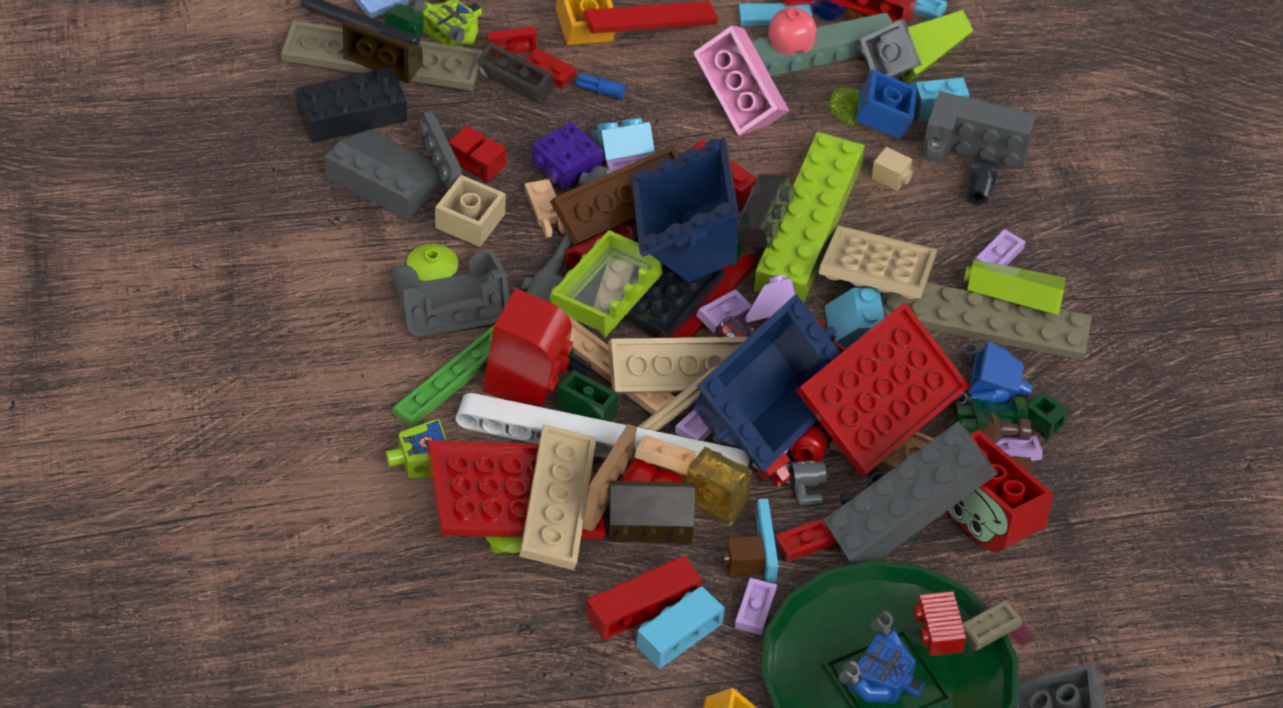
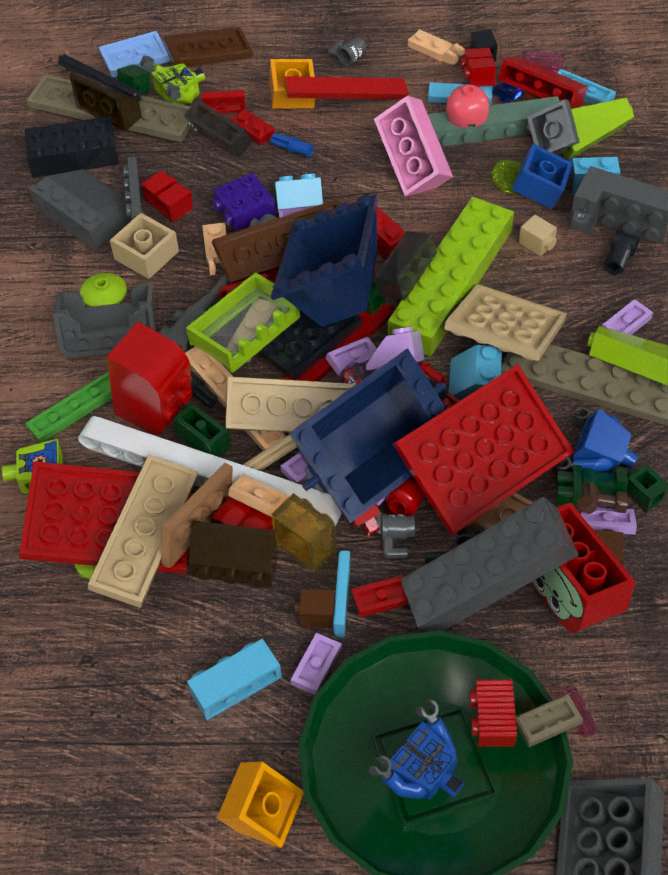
camera: 15 degrees right, 5 degrees up
red brick [586,556,702,641] -> none

